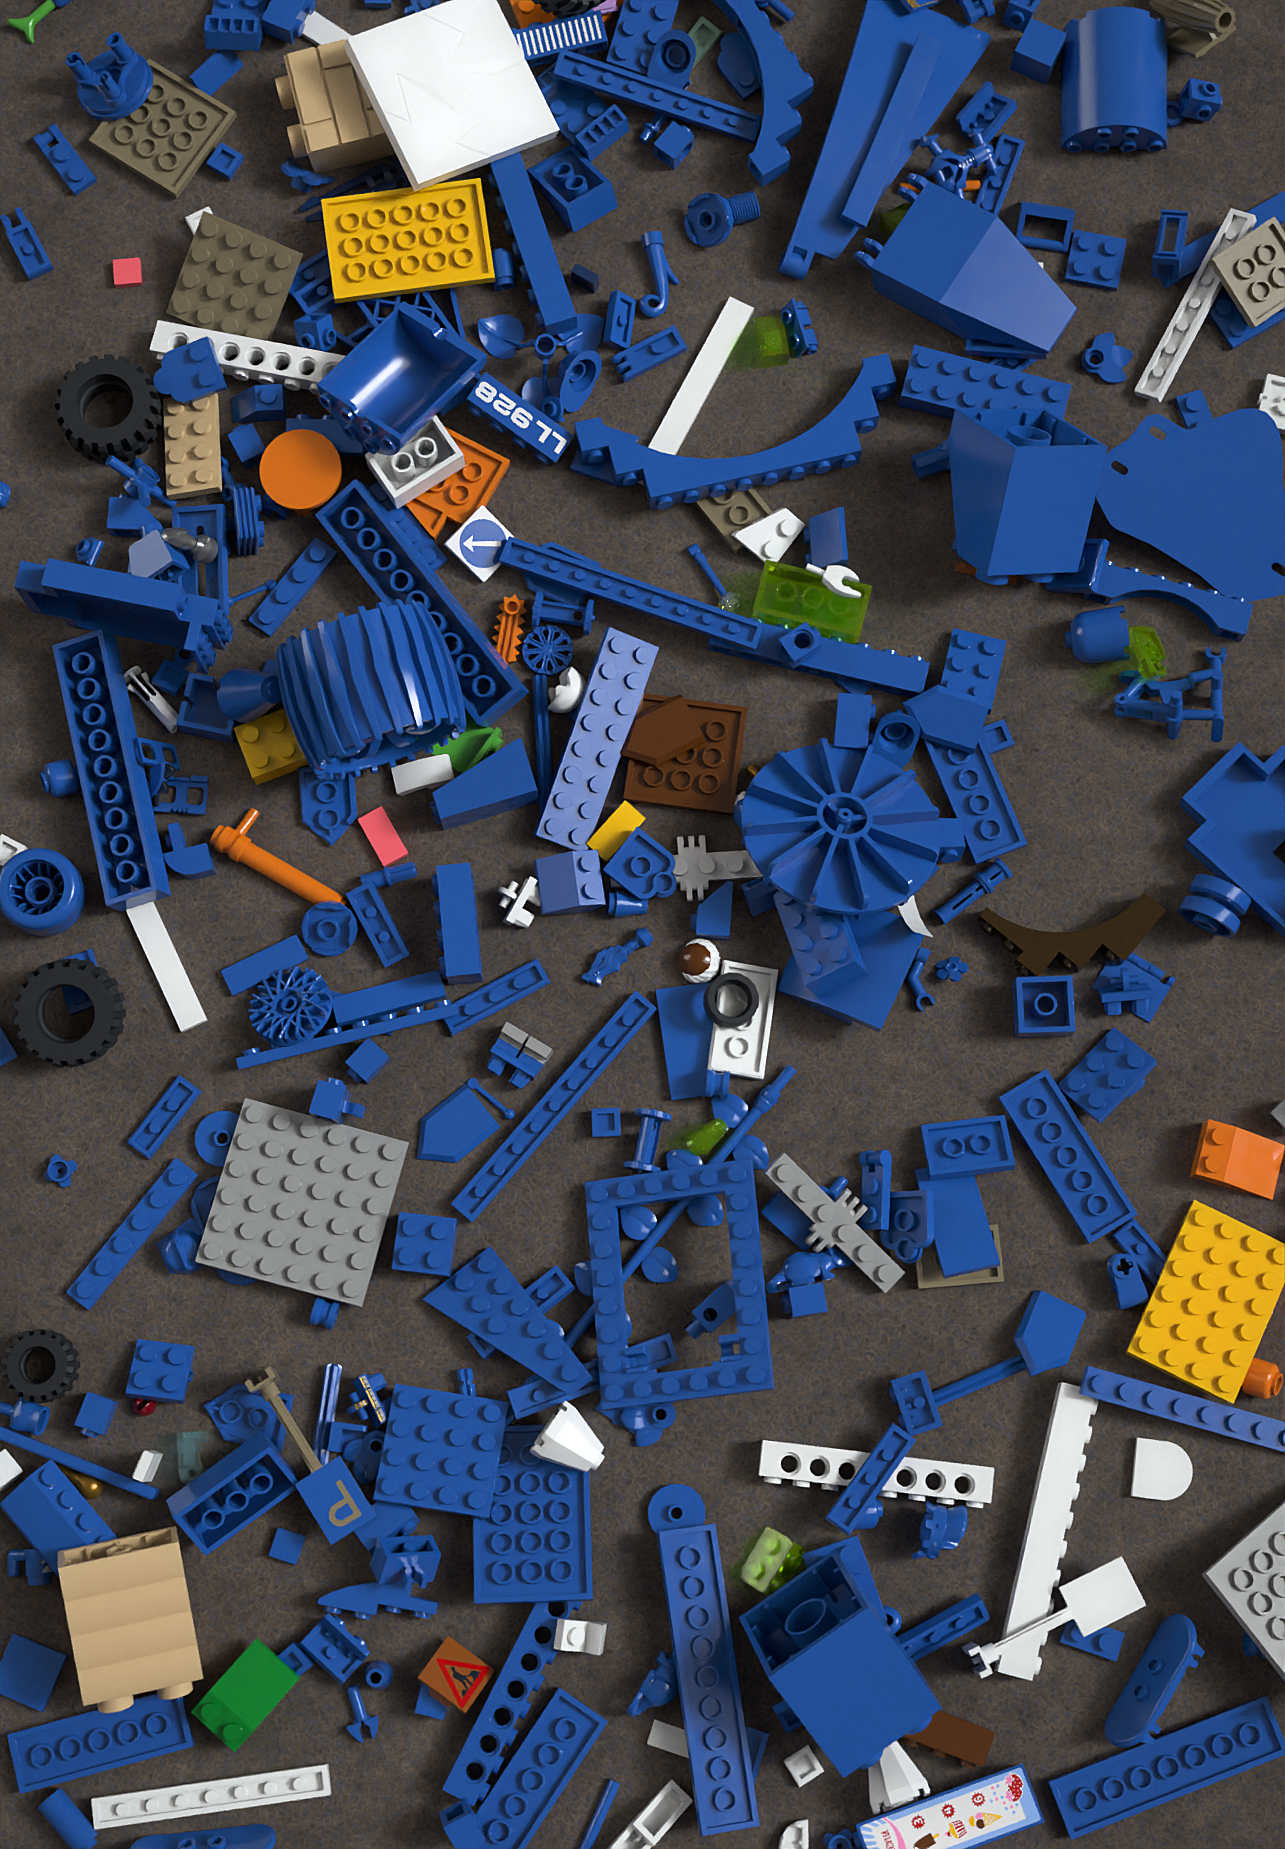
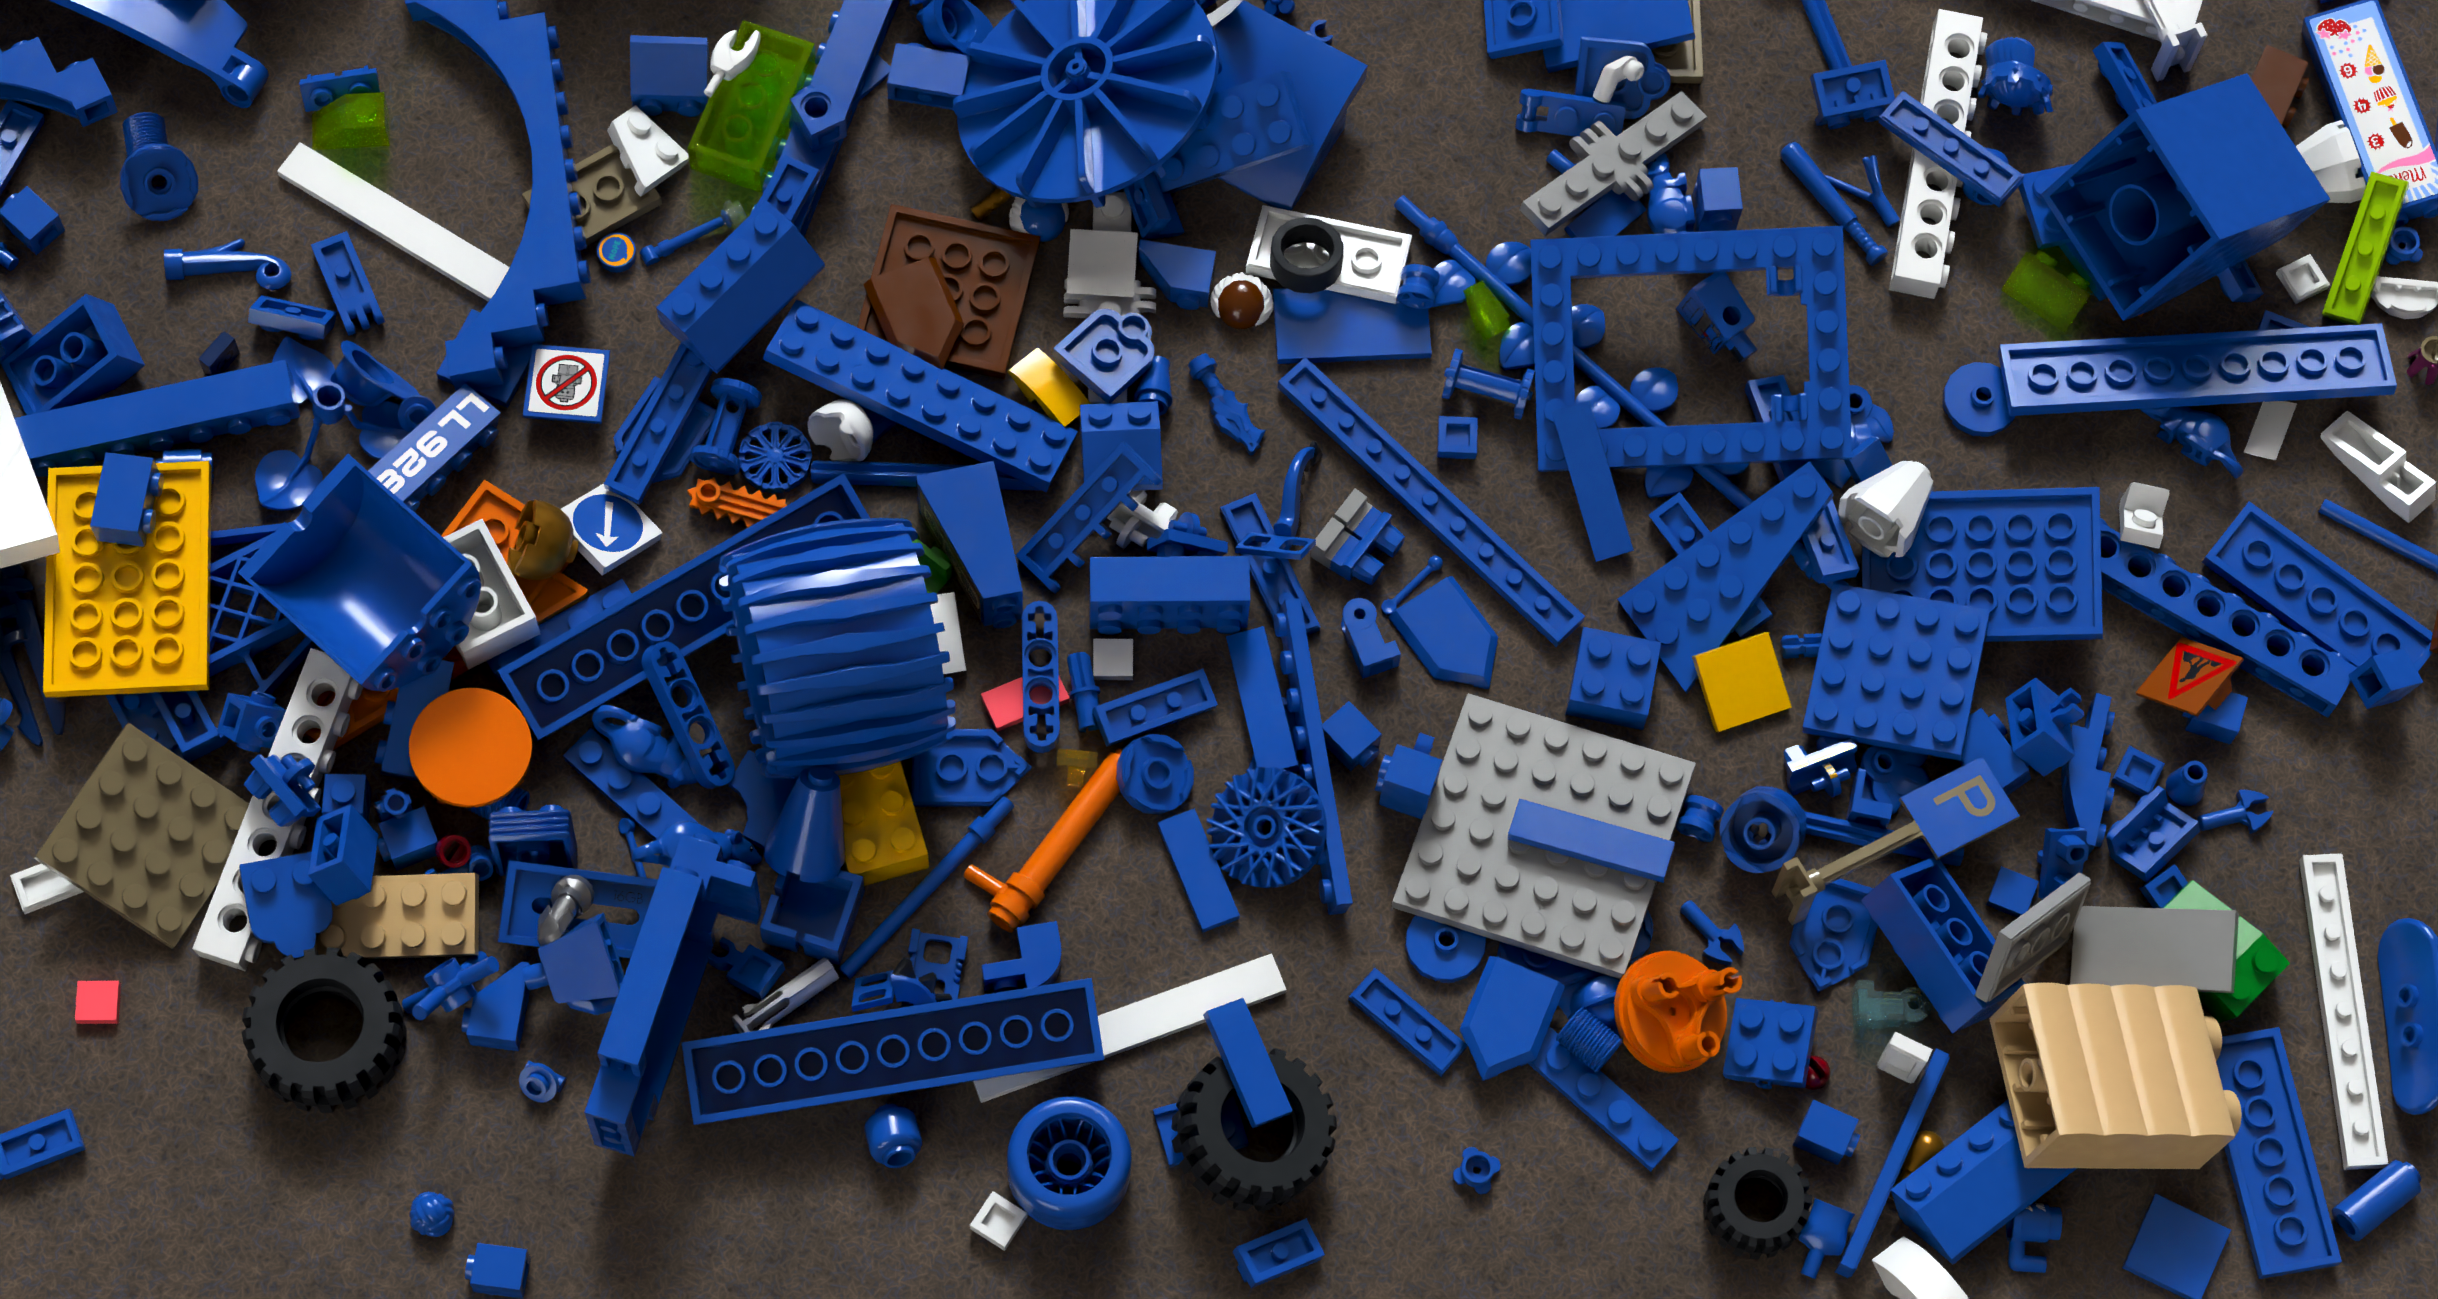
camera: 90 degrees left, 10 degrees down
none -> blue brick [90,452,164,547]
none -> blue hips [244,754,322,827]
none -> blue brick [308,804,378,906]
none -> blue bar [374,787,413,822]
none -> dark red hinge [436,835,471,868]
none -> pearl gold cylinder [507,499,578,580]
none -> piece [523,344,611,424]
none -> blue animal [592,705,713,789]
none -> blue tile [597,233,637,273]
none -> blue animal [631,821,762,867]
none -> blue beam [642,641,735,789]
none -> blue slope [656,200,825,374]
none -> blue bar [838,796,1014,980]
none -> blue hinge [1015,442,1163,594]
none -> blue beam [1022,601,1060,753]
none -> clear yellow tile [1056,748,1099,787]
none -> white sticker [1066,229,1138,297]
none -> white tile [1093,639,1133,680]
none -> blue hips [1147,512,1228,557]
none -> blue tile [1203,998,1293,1129]
none -> blue piece [1235,441,1323,560]
none -> blue leg [1341,598,1401,679]
none -> blue tile [1460,956,1565,1081]
none -> blue tile [1508,798,1675,883]
none -> blue tile [1551,400,1634,562]
none -> blue piece [1556,1007,1623,1073]
none -> white arm [1593,56,1644,103]
none -> orange piece [1614,951,1743,1073]
none -> blue bar [1680,900,1744,966]
none -> yellow tile [1692,632,1792,732]
none -> blue brick [1719,786,1807,873]
none -> blue piece [1780,142,1888,266]
none -> blue plant [1825,155,1900,228]
none -> blue tile [1844,436,1893,485]
none -> light grey tile [1974,872,2091,1003]
none -> blue hips [2036,827,2089,900]
none -> light grey tile [2070,906,2239,993]
none -> blue tile [2111,745,2165,797]
none -> lime tile [2322,171,2409,325]

